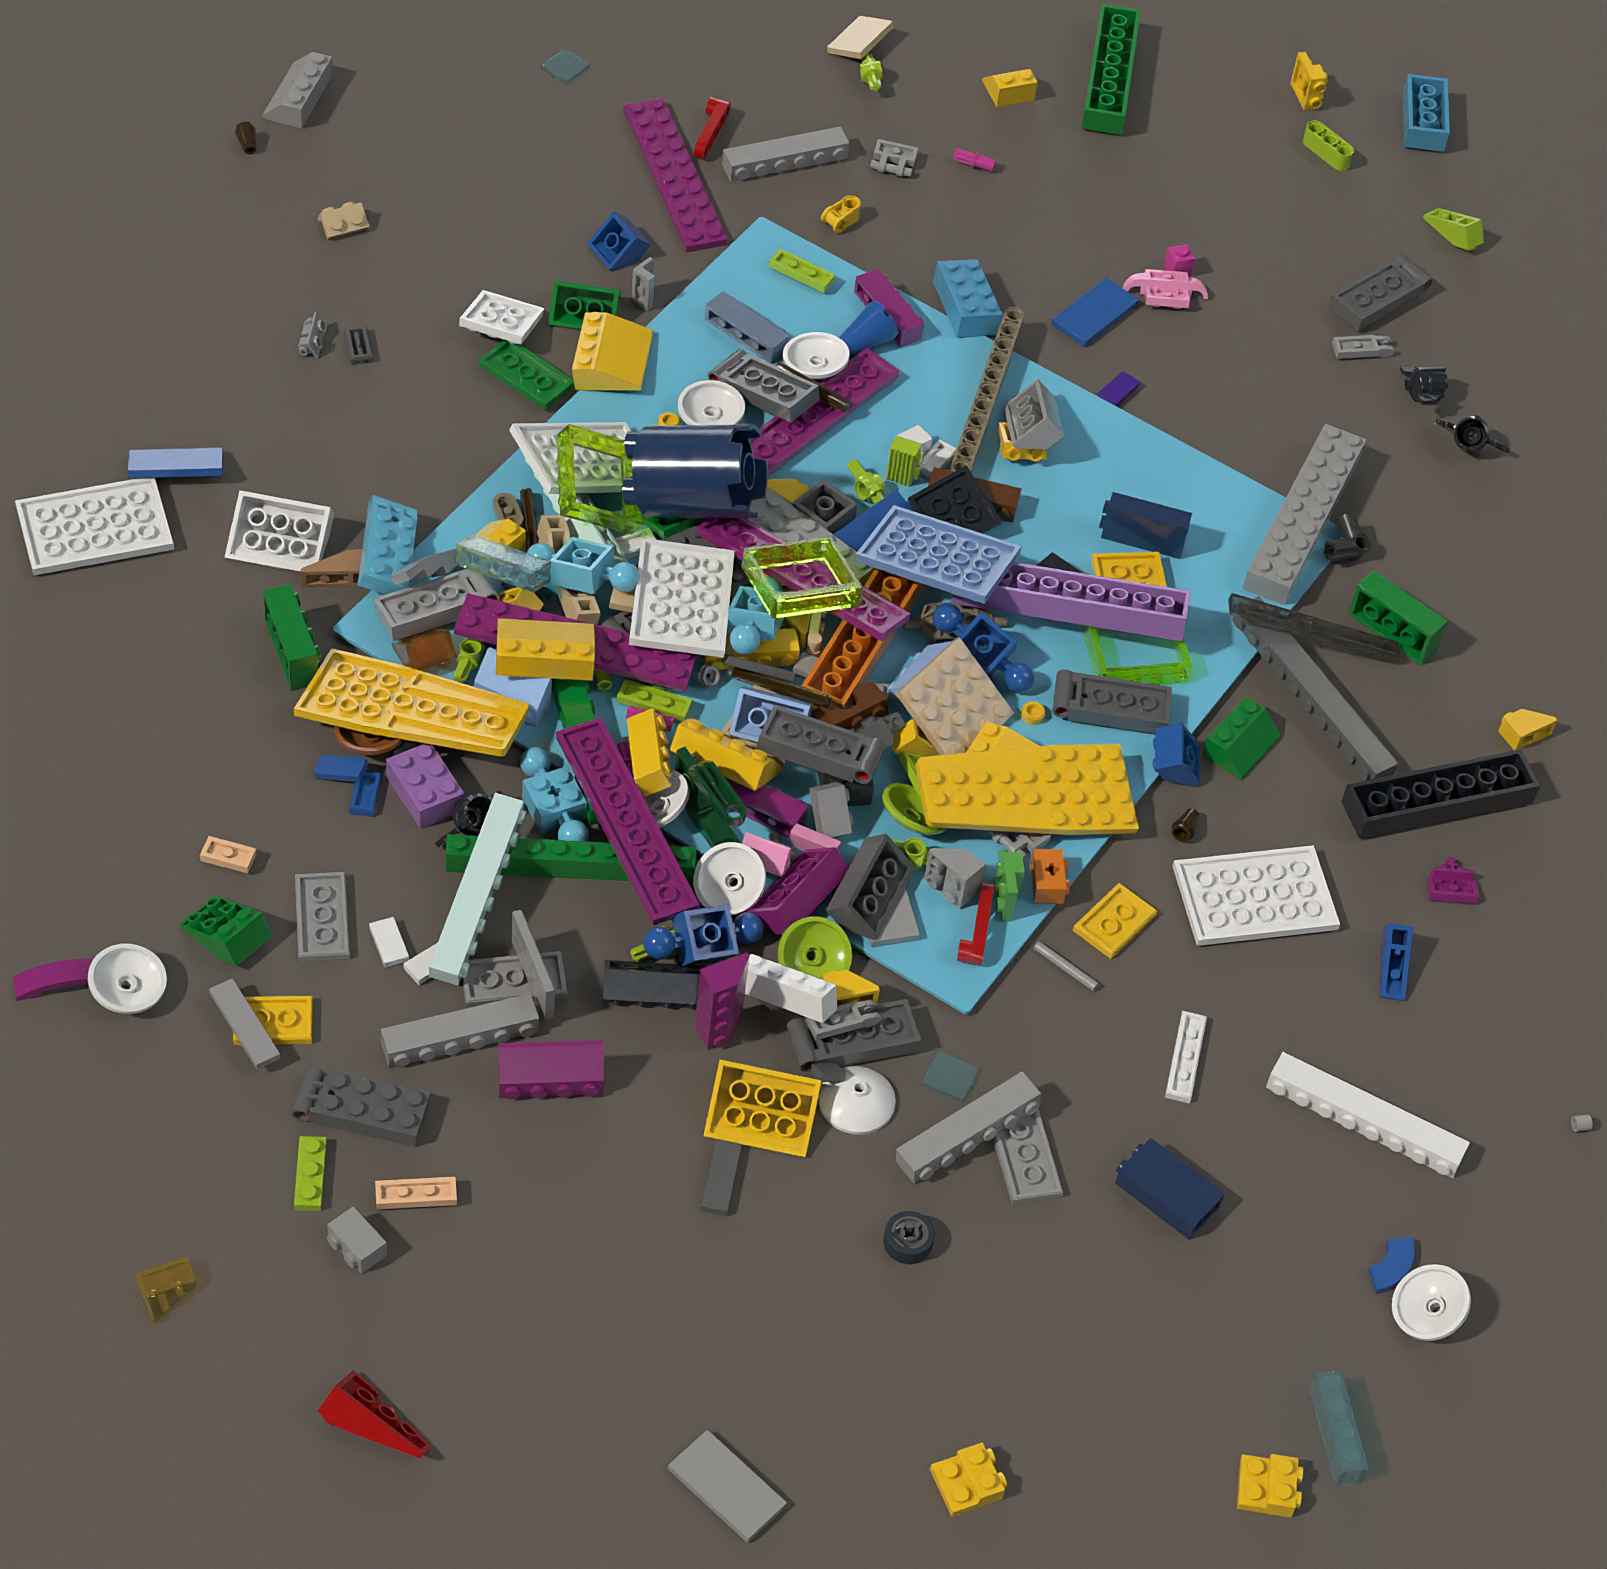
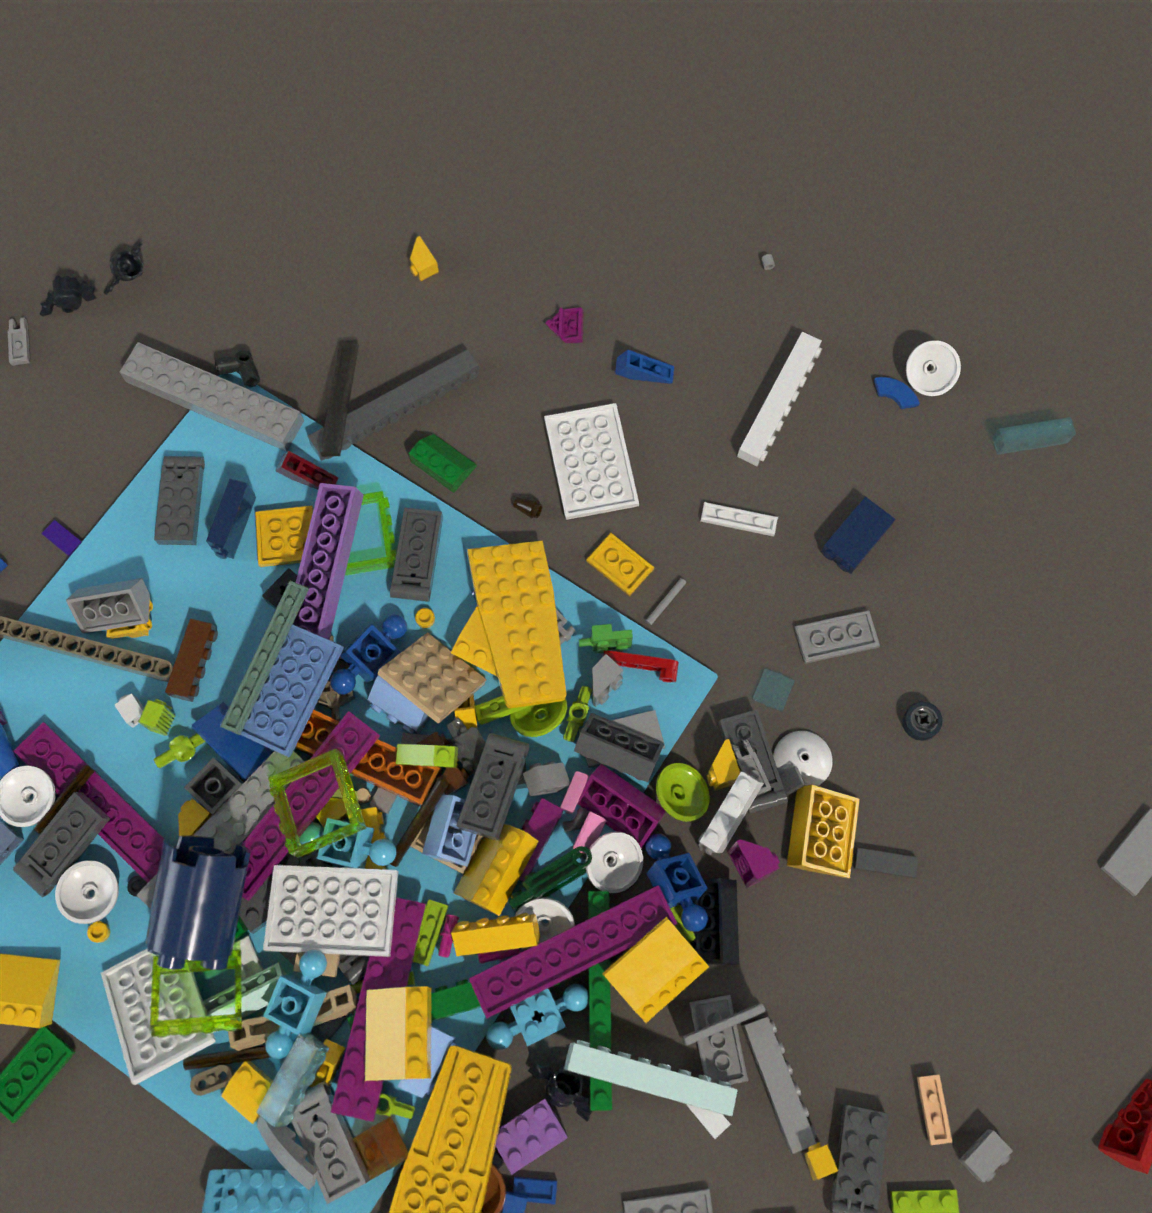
camera: 85 degrees left, 20 degrees up
white tile [369,917,409,968] -> none
magenta slope [498,1040,604,1099] -> none
light grey plate [697,664,720,687] -> none
dark grey tile [721,653,796,682] -> none
light grey brick [896,1071,1041,1184] -> none
black plate [908,465,1002,534] -> none
white tile [918,439,957,479] -> none
yellow plate [930,1442,1007,1517] -> none
orange brick [1030,849,1070,904] -> none
blue slope [1153,723,1200,787] -> none
yellow plate [1237,1454,1303,1518] -> none
black brick [1341,749,1540,839] -> none
green brick [1348,570,1448,665] -> none
none -> dark grey hinge [154,456,205,545]
none -> sand green tile [220,581,309,735]
none -> dark red slope [275,451,339,490]
none -> lime slope [396,744,458,768]
none -> yellow slope [603,917,709,1023]
none -> yellow slope [805,1142,838,1180]

